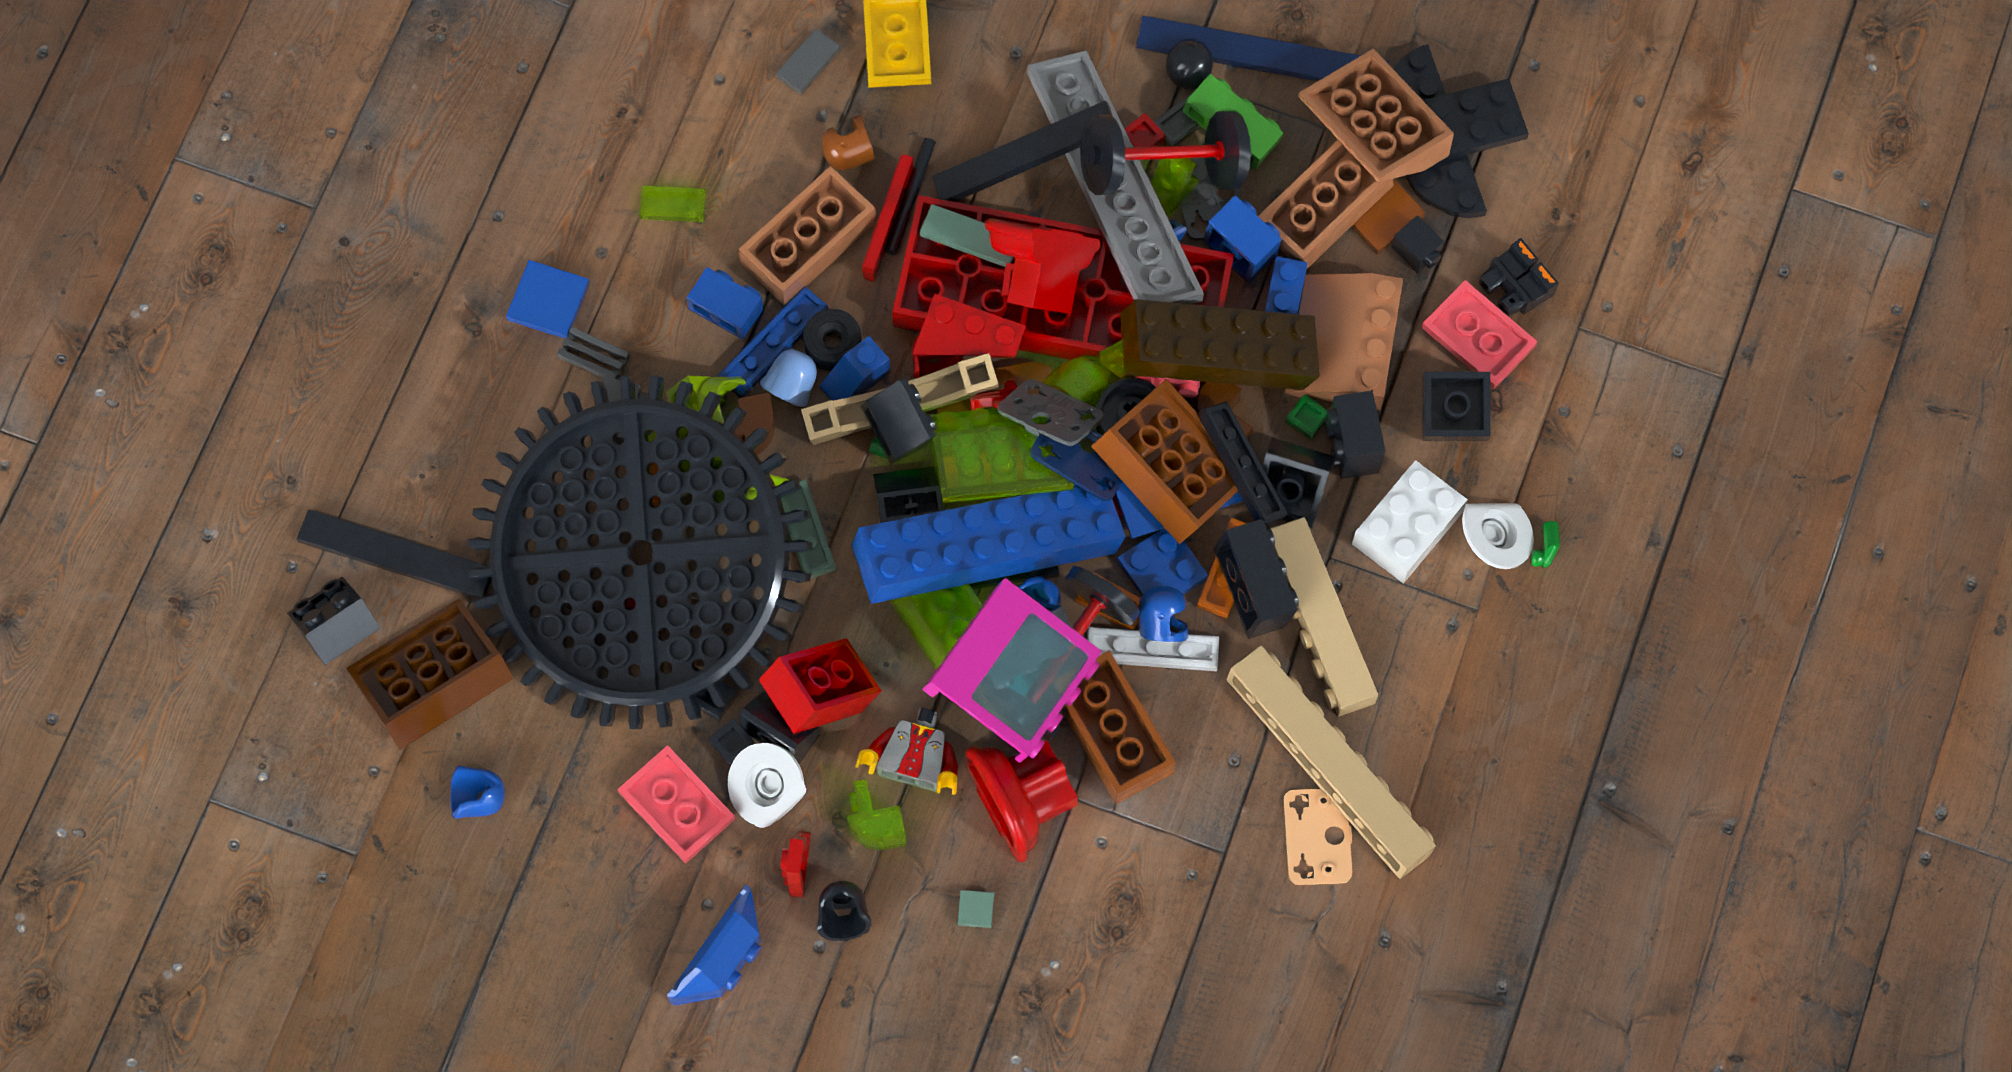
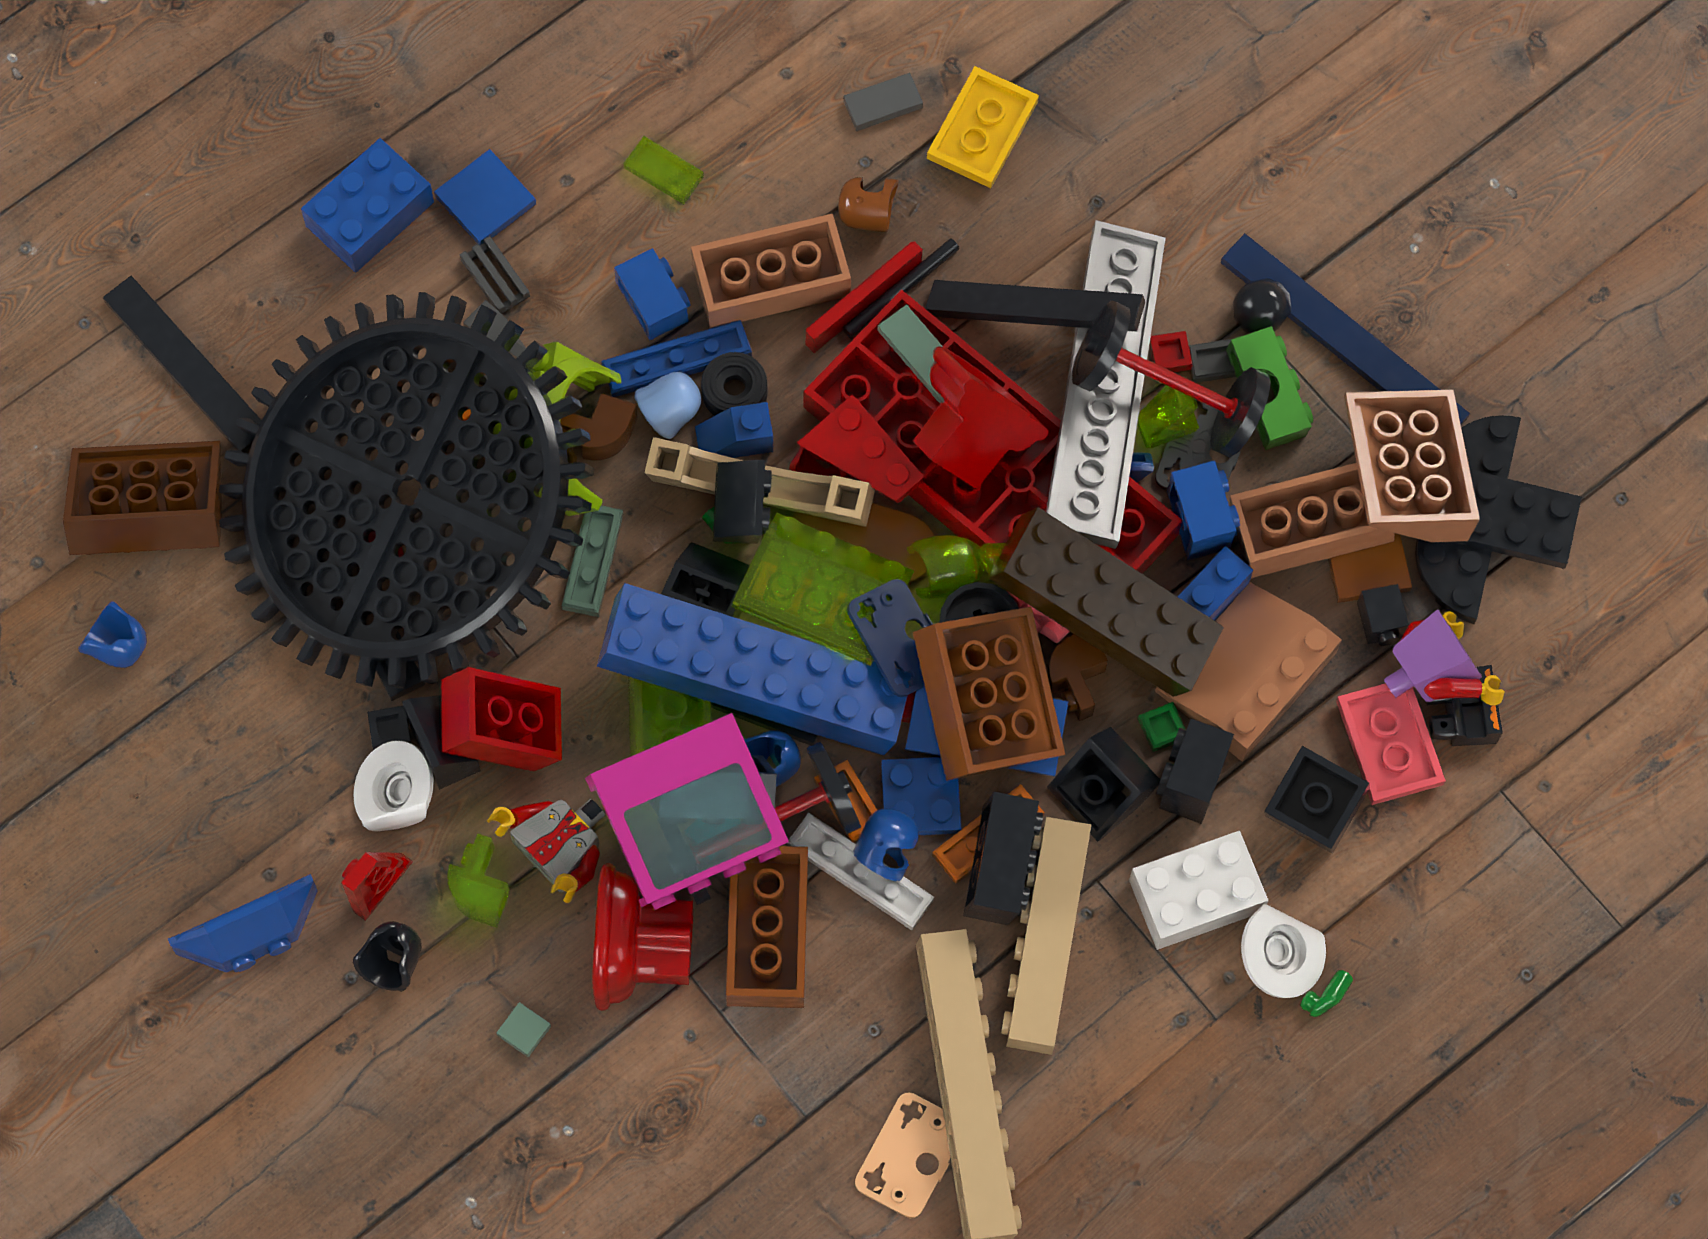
camera: 30 degrees right, 0 degrees up
slope [287,576,380,665] -> none
coral plate [618,745,735,864] -> none
red piece [970,380,1018,410] -> none
dark grey axle [998,379,1104,446] -> none
black tile [1197,401,1288,525] -> none
none -> blue brick [301,138,434,273]
none -> medium lavender torso [1384,610,1505,705]

